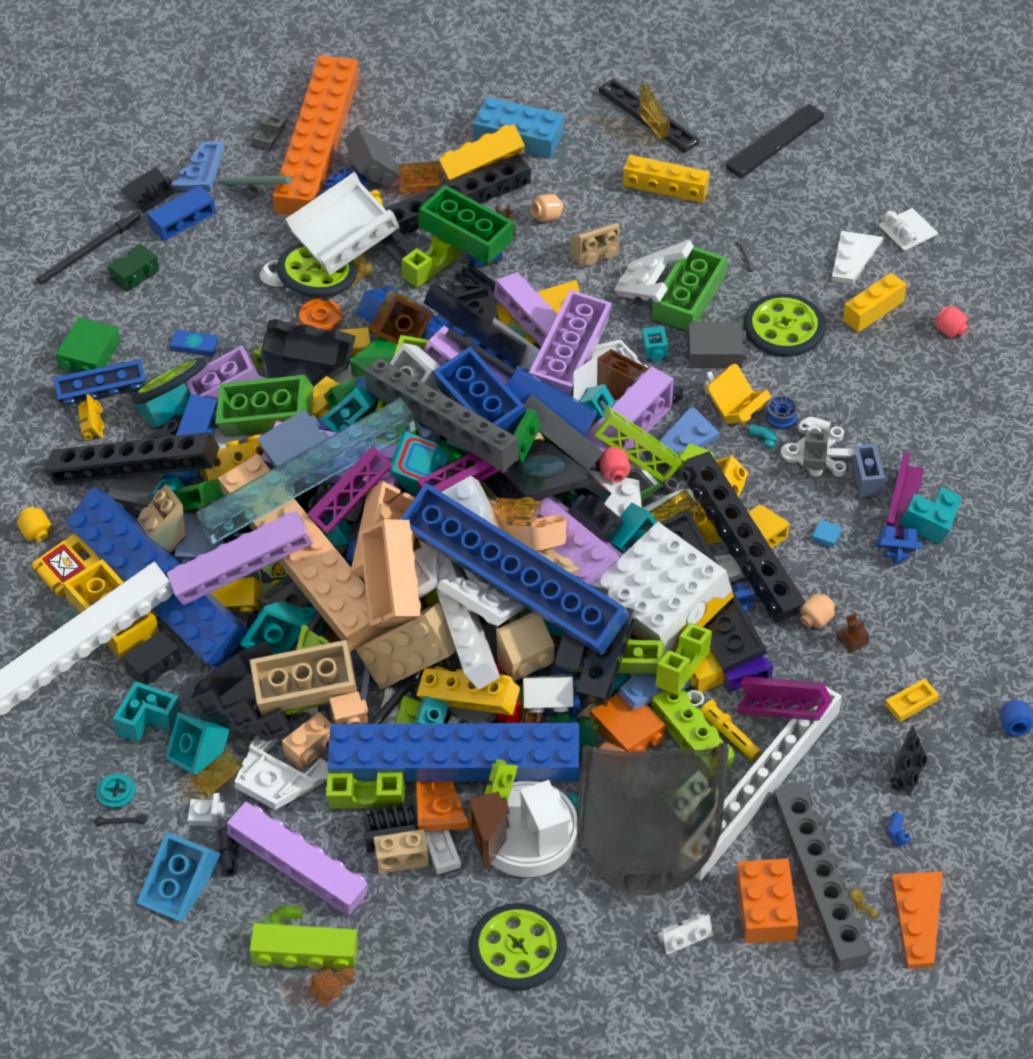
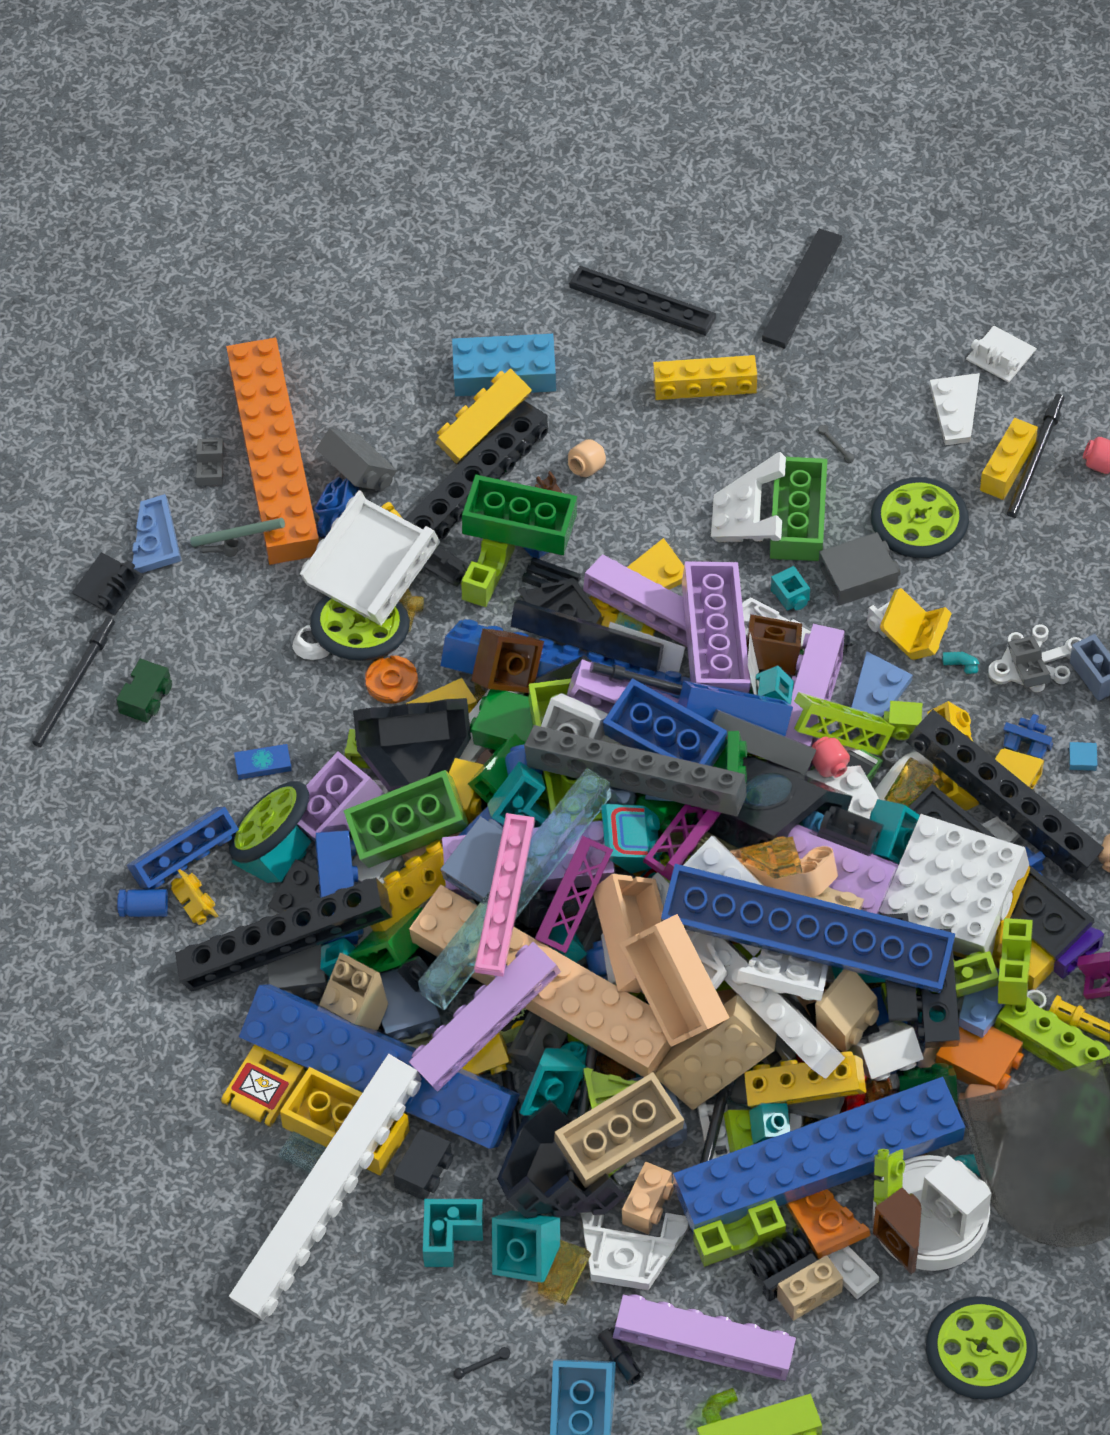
camera: 20 degrees left, 5 degrees up
yellow head [17,507,52,542] -> none
green brick [56,317,121,373] -> none
teal gear [96,773,136,810] -> none
blue brick [147,185,216,241] -> none
white bracket [188,793,225,826] -> none
light nougat brick [330,691,369,724] -> none
clear orange bracket [398,161,442,192] -> none
tan slope [570,223,620,267] -> none
clear yellow wing [639,83,669,139] -> none
blue wheel [766,395,798,429] -> none
white arm [798,417,831,434] -> none
none -> blue piece [117,889,168,917]
none -> bright pink tile [474,813,535,977]
none -> blue hips [1003,714,1053,759]
none -> black bar [1007,394,1065,518]

